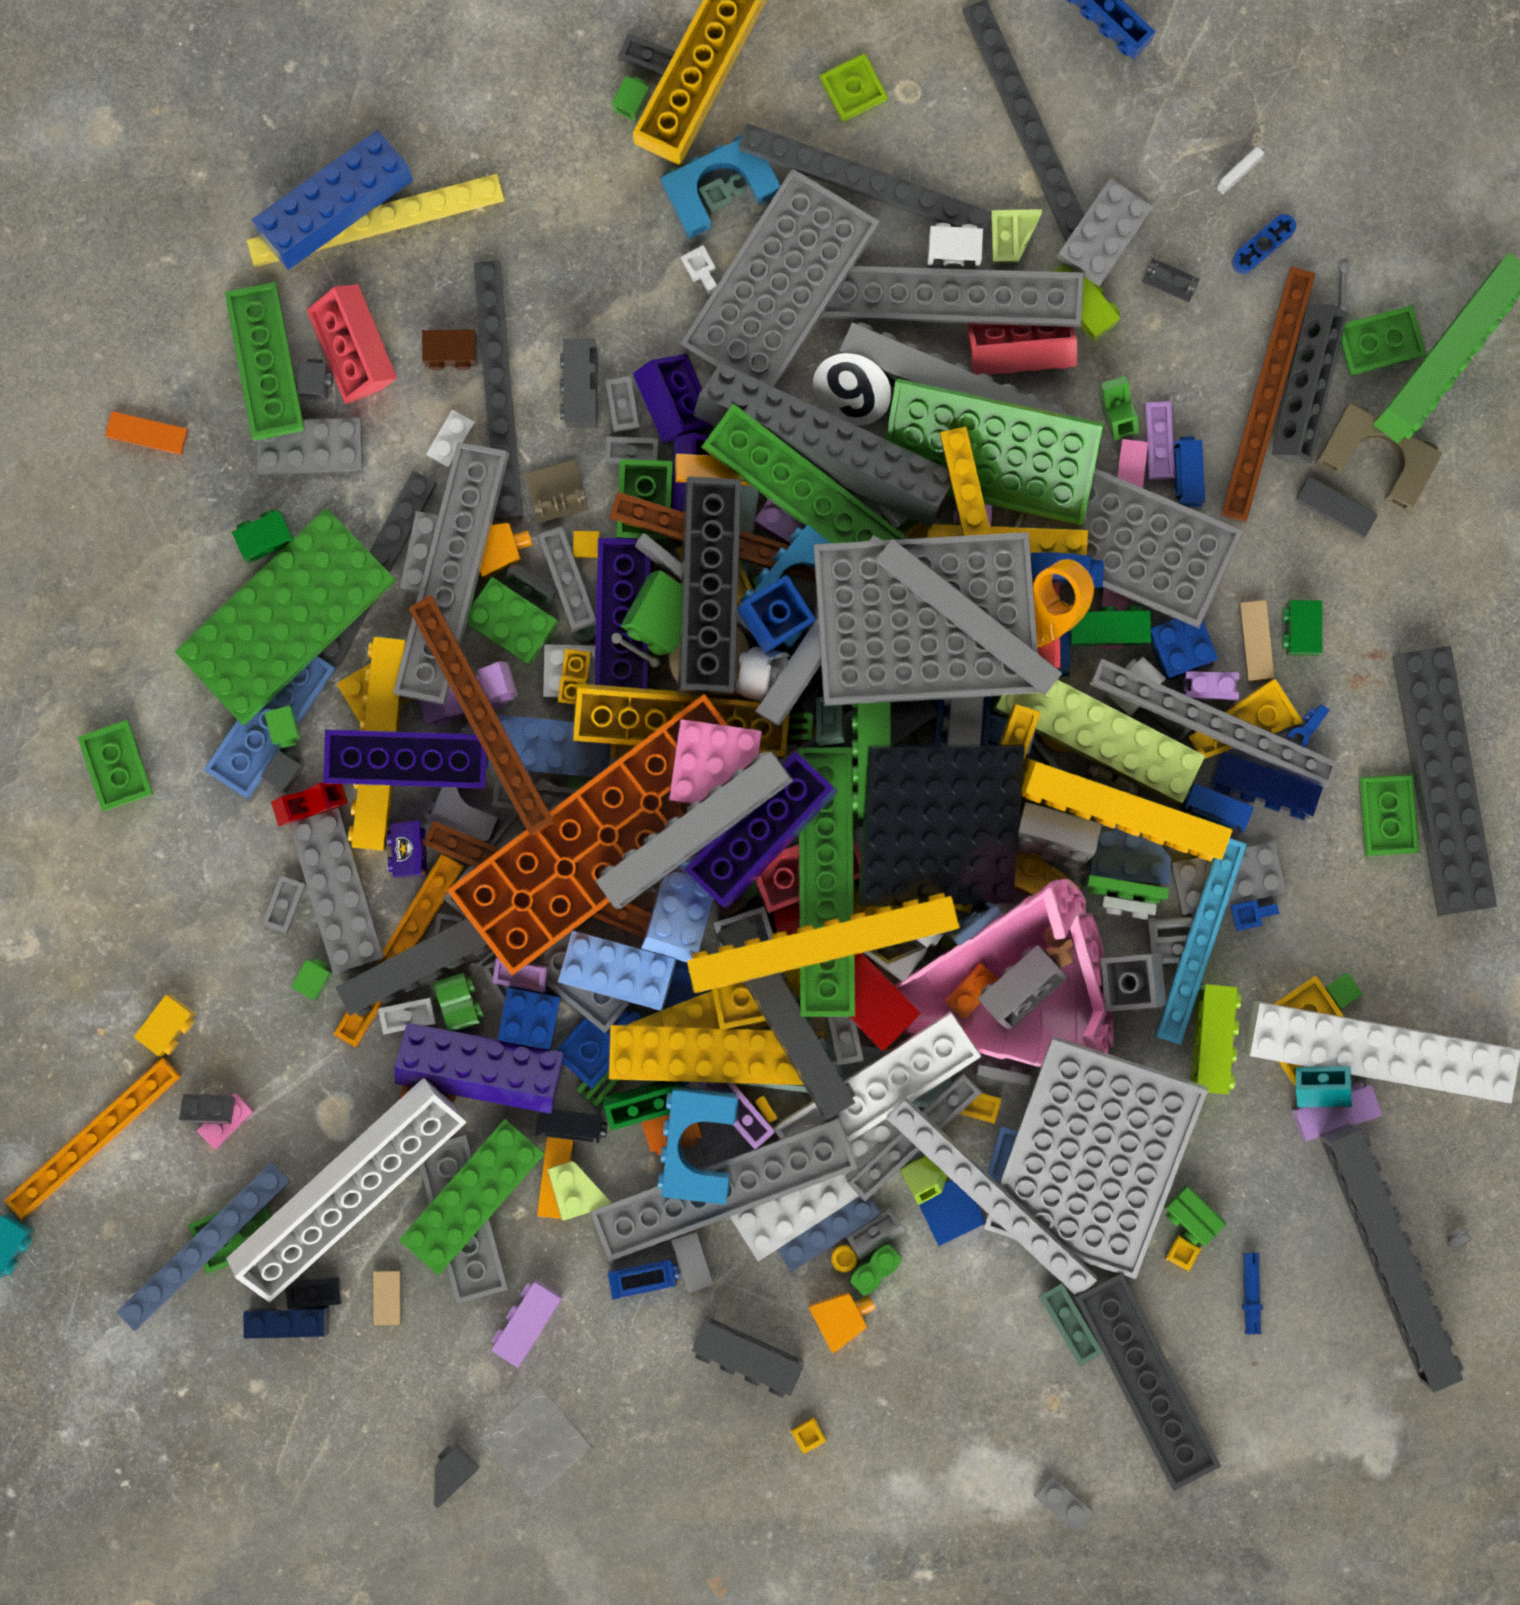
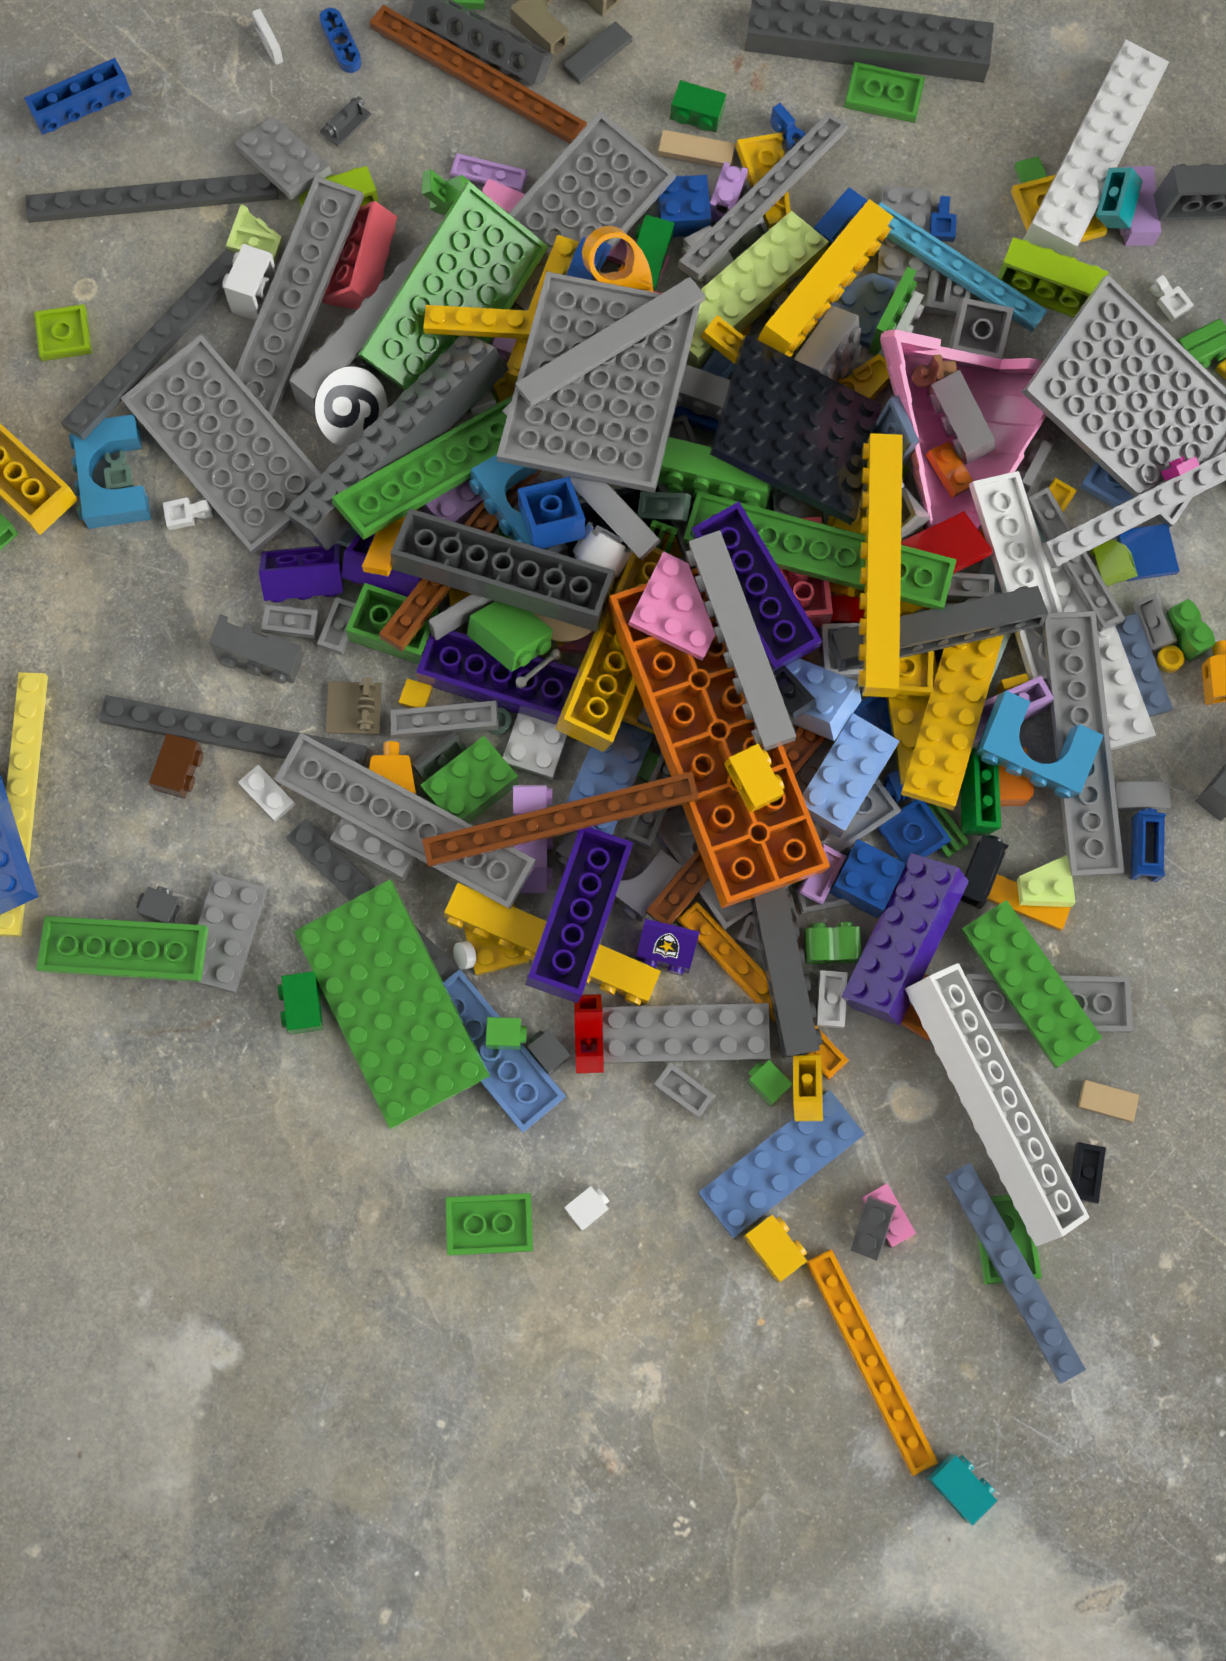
camera: 85 degrees left, 10 degrees down
orange tile [105,411,189,455] -> none
dark blue arch [243,1307,329,1339] -> none
coral slope [306,284,397,404] -> none
lavender brick [491,1280,563,1368] -> none
yellow slope [558,648,592,705] -> none
blue window [1174,436,1205,507] -> none
clear blue brick [1209,752,1323,821] -> none
none -> white tile [453,941,476,970]
none -> white brick [564,1186,609,1232]
none -> medium blue plate [698,1090,865,1239]
none -> yellow brick [724,744,784,813]
none -> black plate [773,665,817,720]
none -> yellow brick [793,1055,823,1121]
none -> white plate [1149,275,1194,322]
none -> dark pink plate [1161,456,1200,481]

